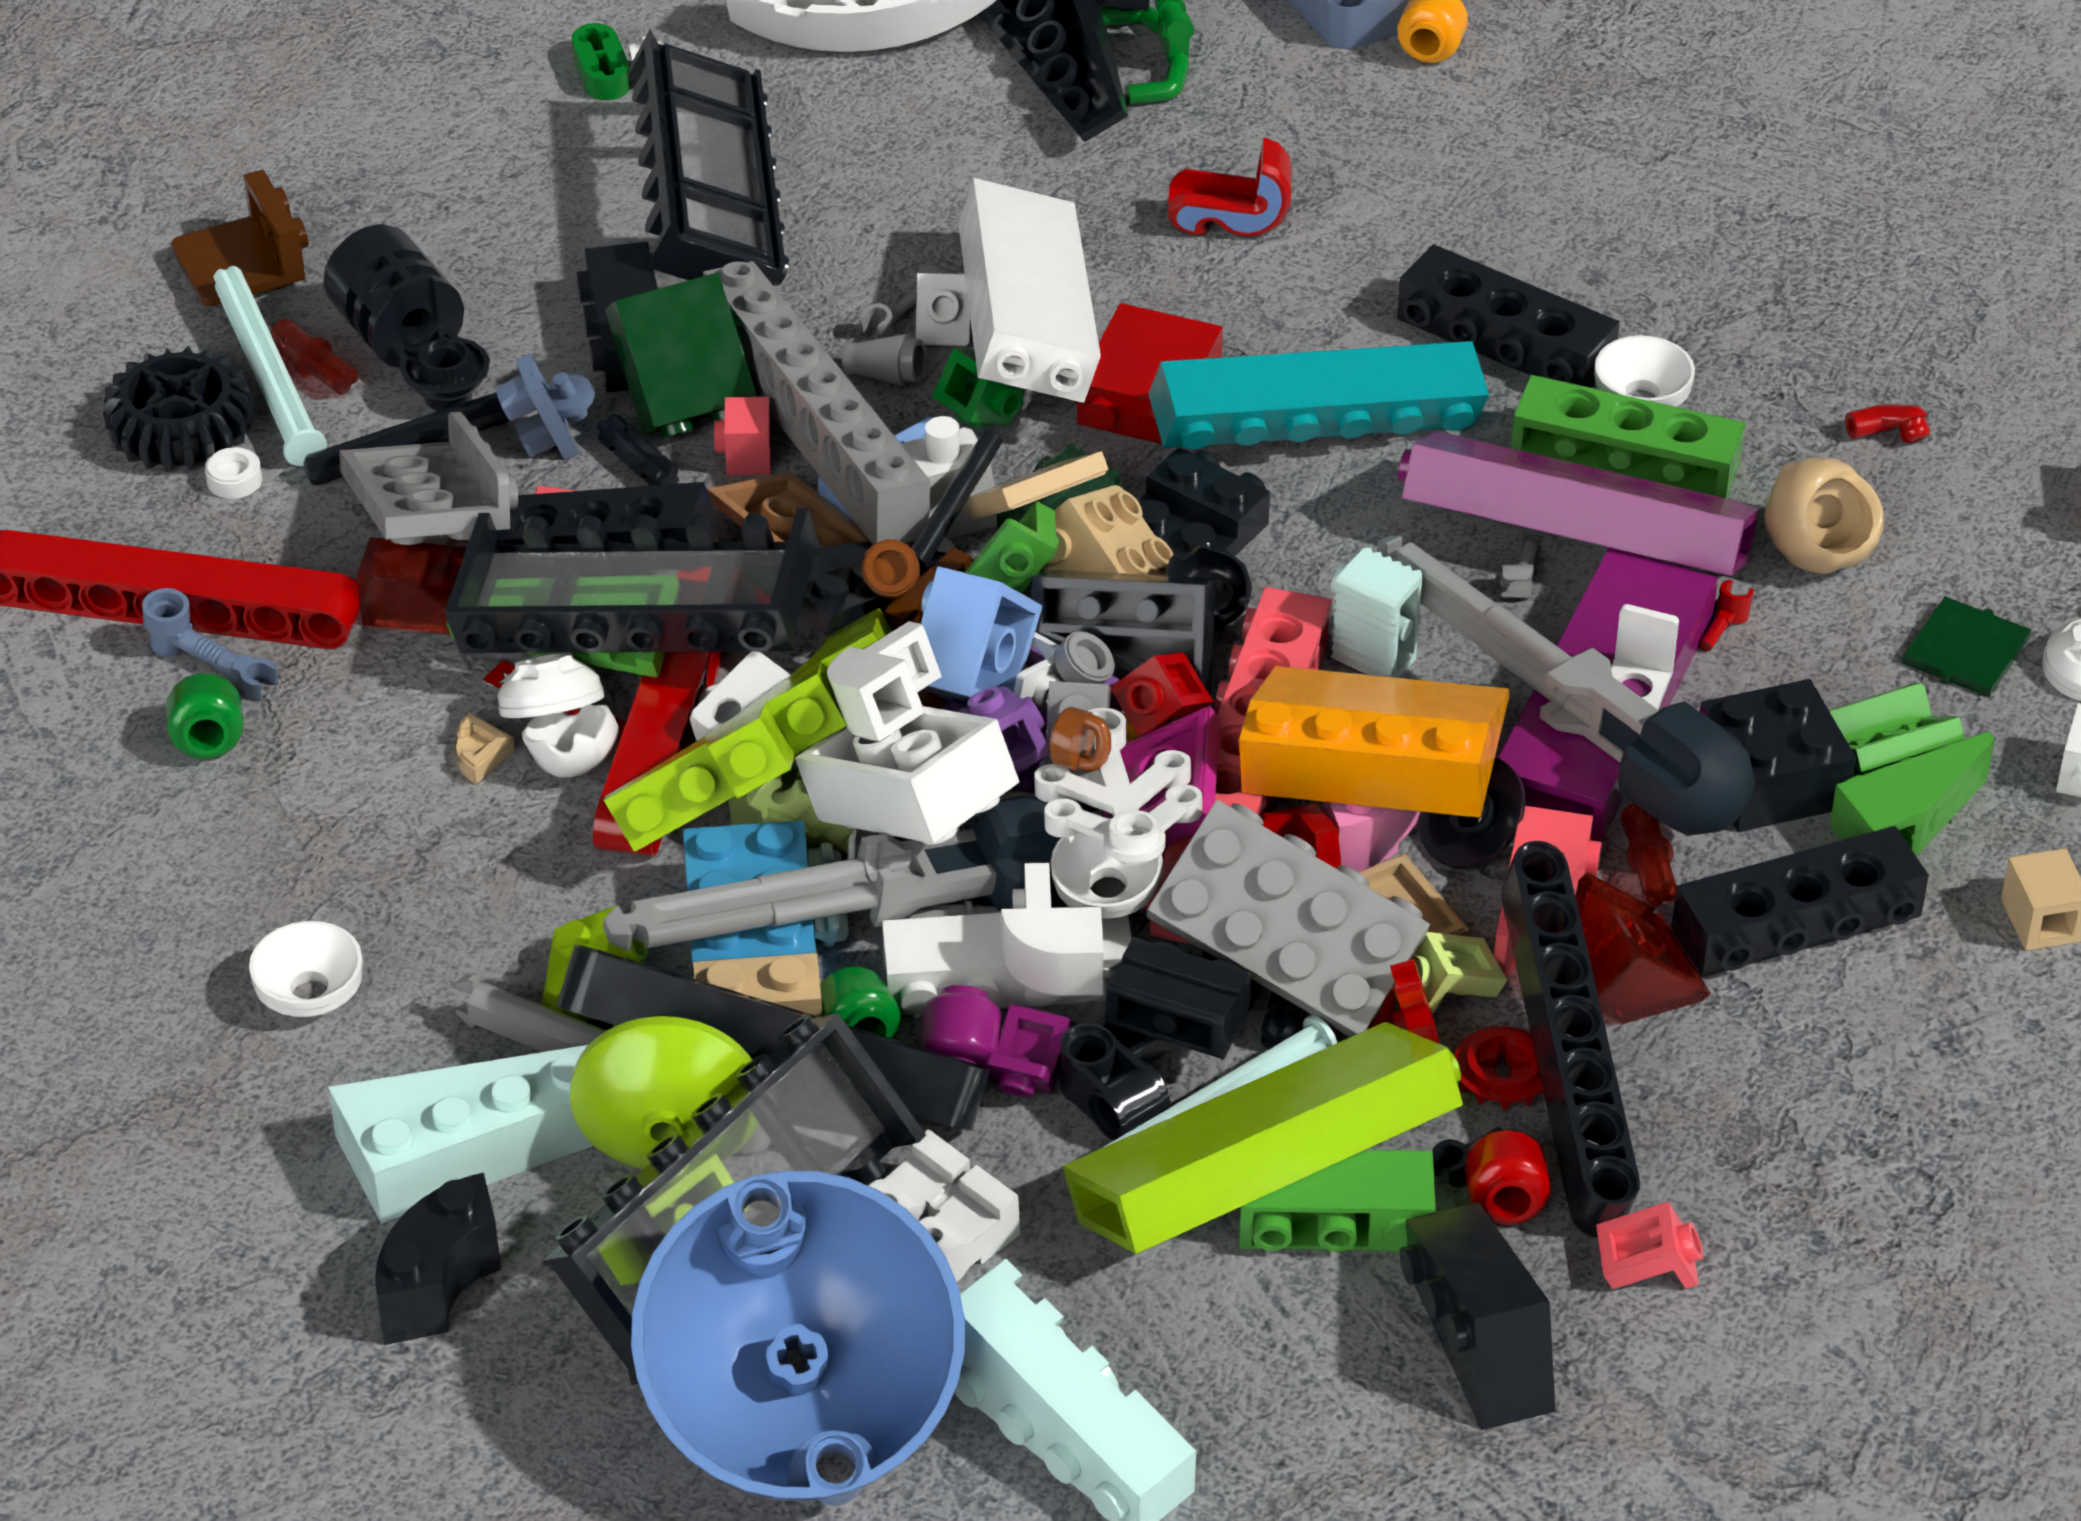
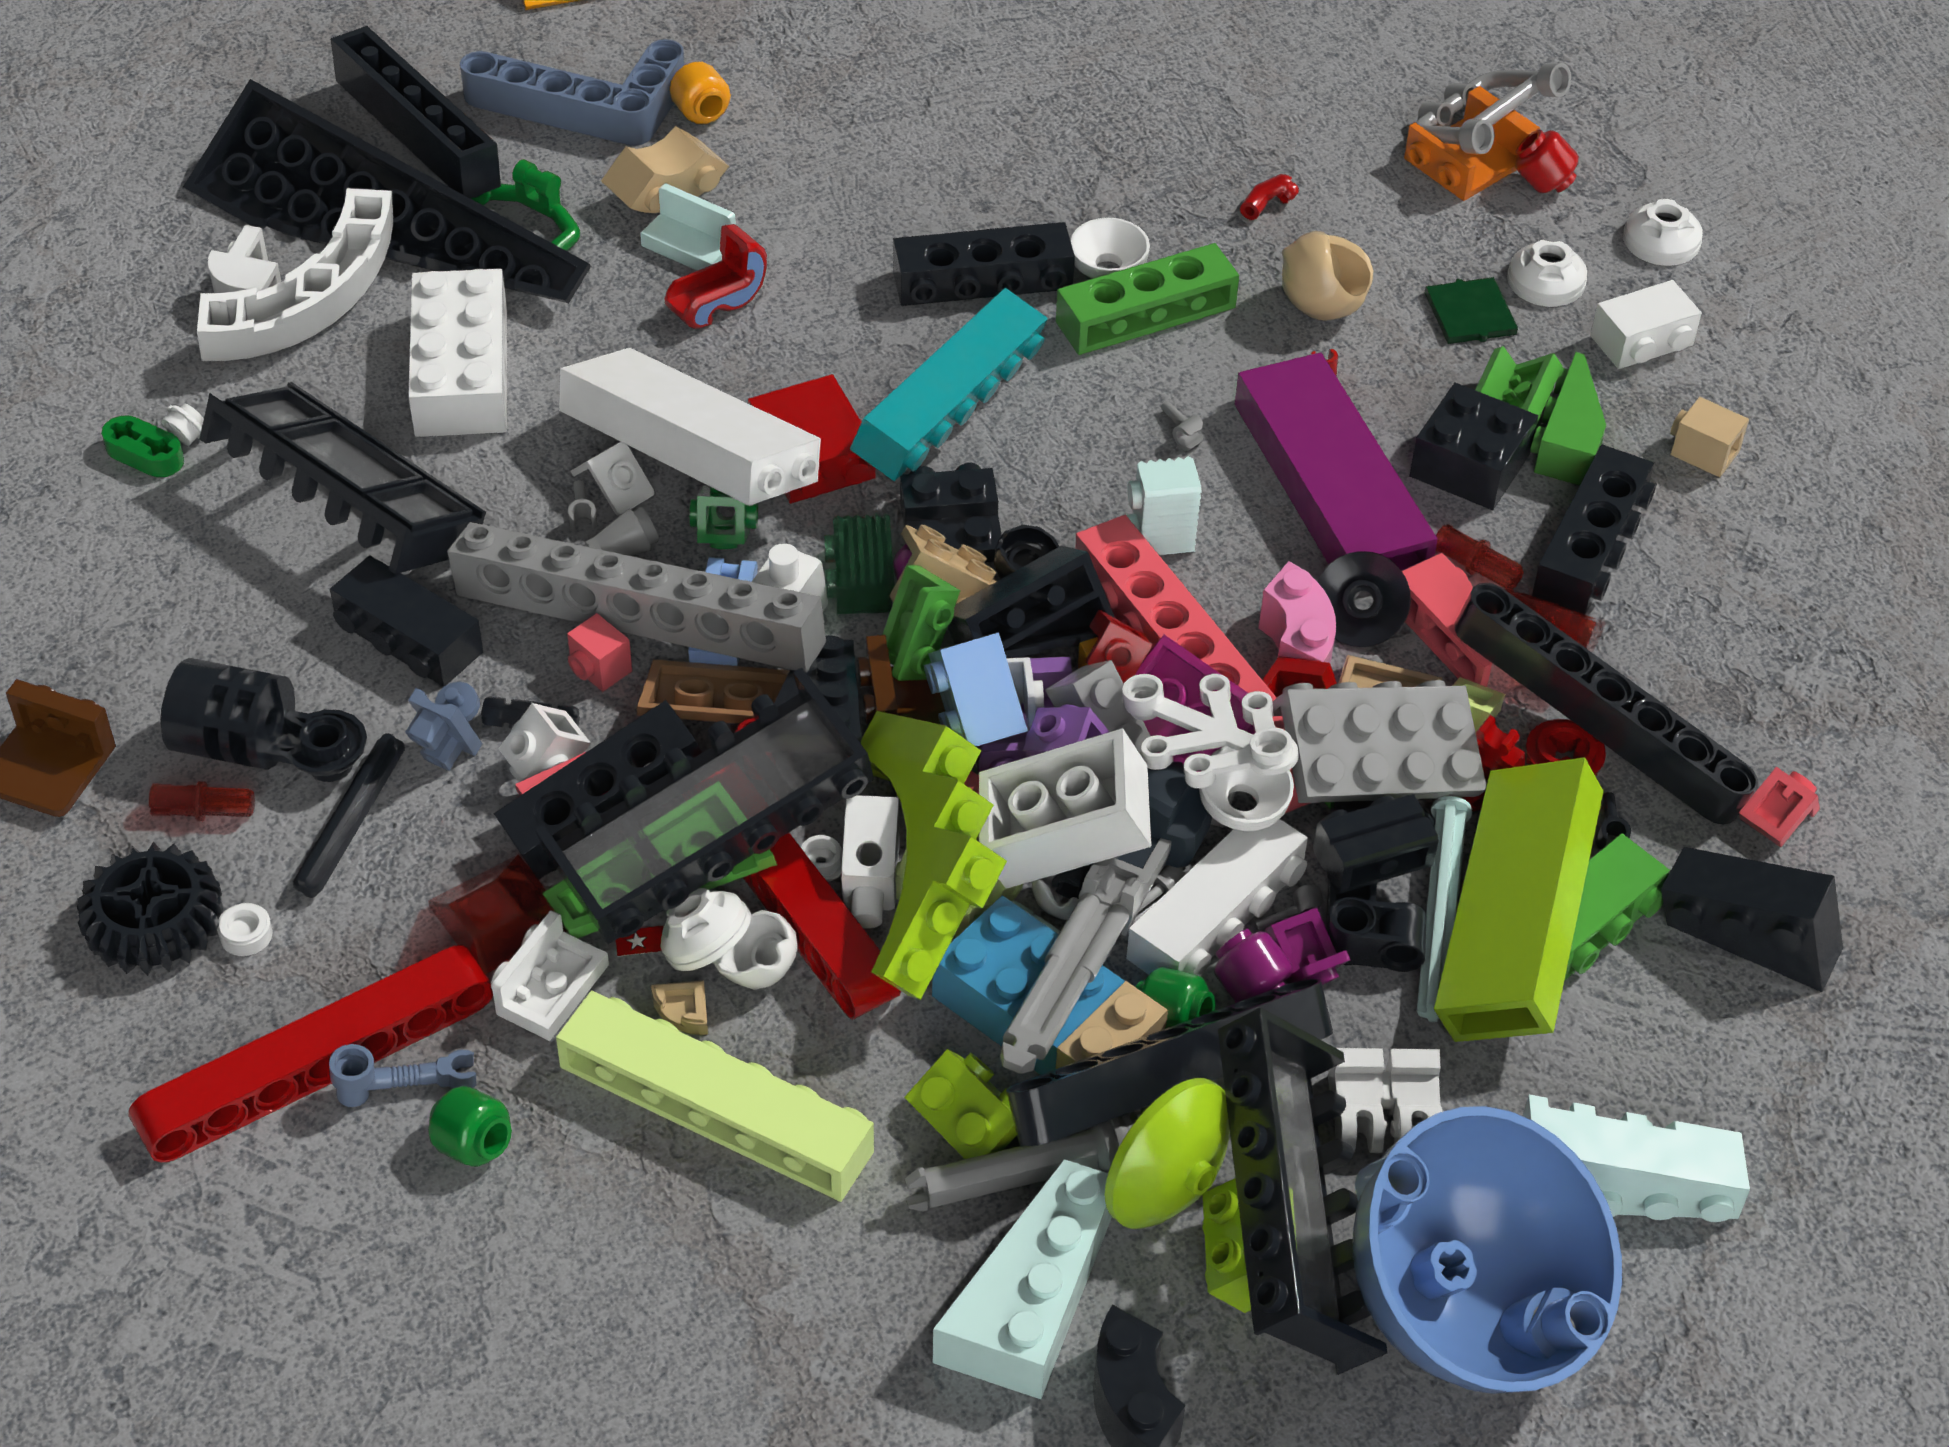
camera: 45 degrees left, 5 degrees up
light aqua axle [213,266,327,466] -> none
white piece [249,921,363,1017] -> none
light grey bracket [339,412,518,545] -> none
dark green brick [605,272,757,440] -> none
white brick [827,621,942,742] -> none
dark orange tile [862,539,920,599] -> none
black bar [911,429,1003,570] -> none
tan tile [964,451,1109,519] -> none
white brick [1001,863,1104,996] -> none
dark orange tile [1049,707,1111,772] -> none
light grey tile [1054,631,1115,684] -> none
light orange slope [1239,666,1509,818] -> none
piece [1377,536,1755,836] -> none
brick [1398,431,1761,576] -> none
red head [1464,1130,1551,1226] -> none
white bracket [1611,604,1679,709] -> none
none -> white brick [409,269,507,437]
none -> white bracket [491,910,609,1041]
none -> white brick [498,703,591,782]
none -> yellowish green brick [556,990,874,1202]
none -> tan brick [601,126,729,213]
none -> light aqua panel [640,183,736,271]

